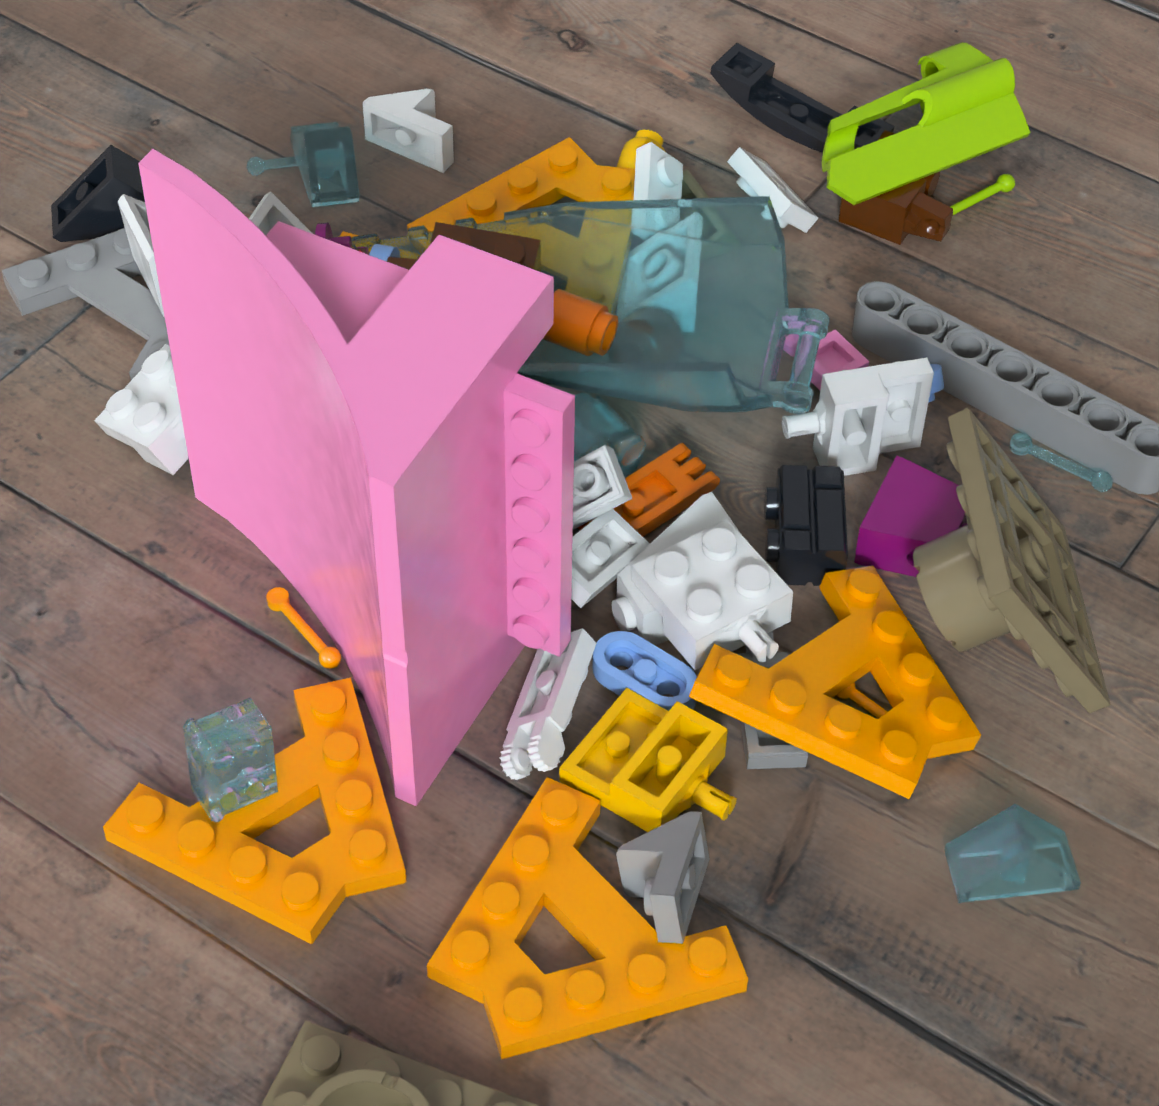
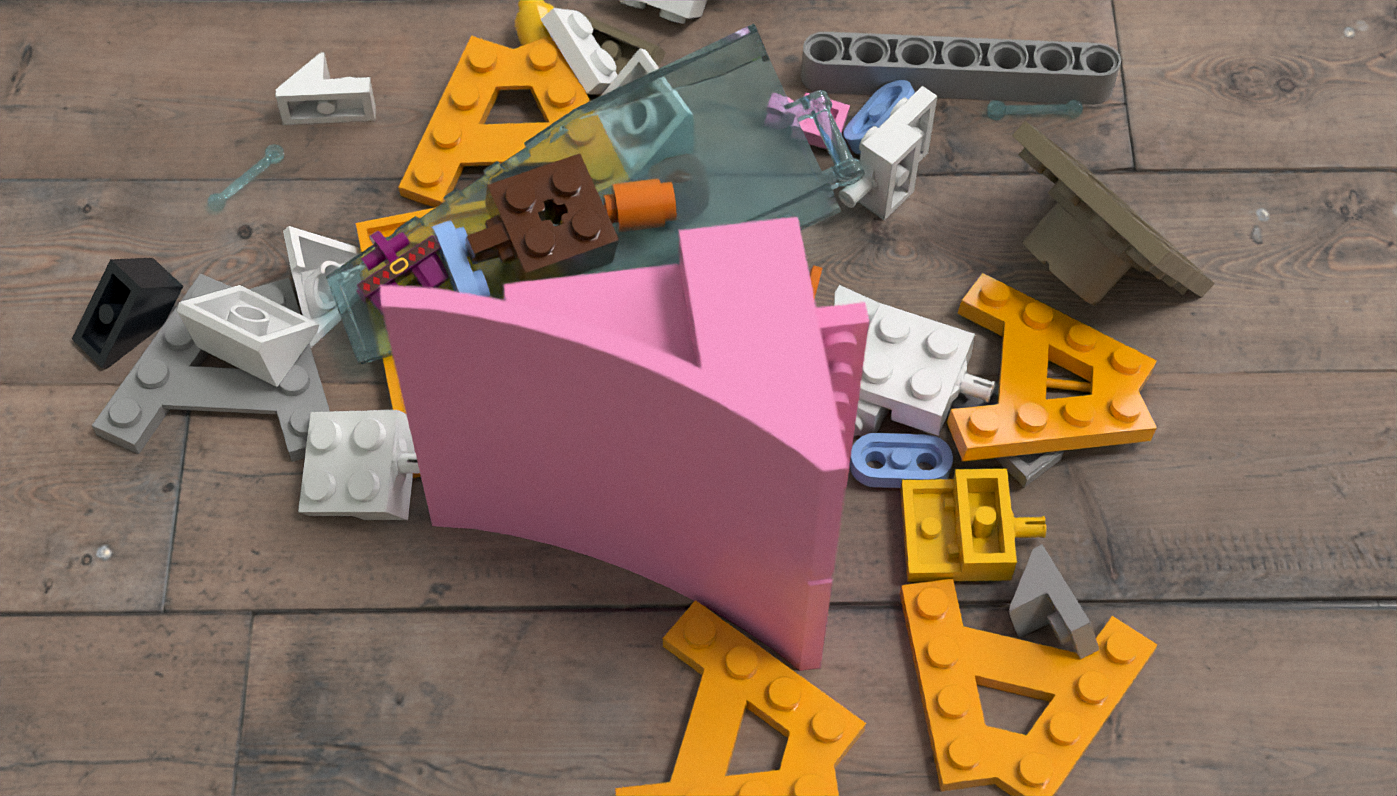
camera: 35 degrees left, 10 degrees up
clear light blue piece [183,697,278,822] -> none
light orange hinge [266,587,341,669] -> none
clear light blue slope [290,122,359,207] -> none
white hinge [499,628,597,780] -> none
black brick [764,465,848,586] -> none
magenta torso [854,456,967,577] -> none
clear light blue slope [944,804,1081,903] -> none

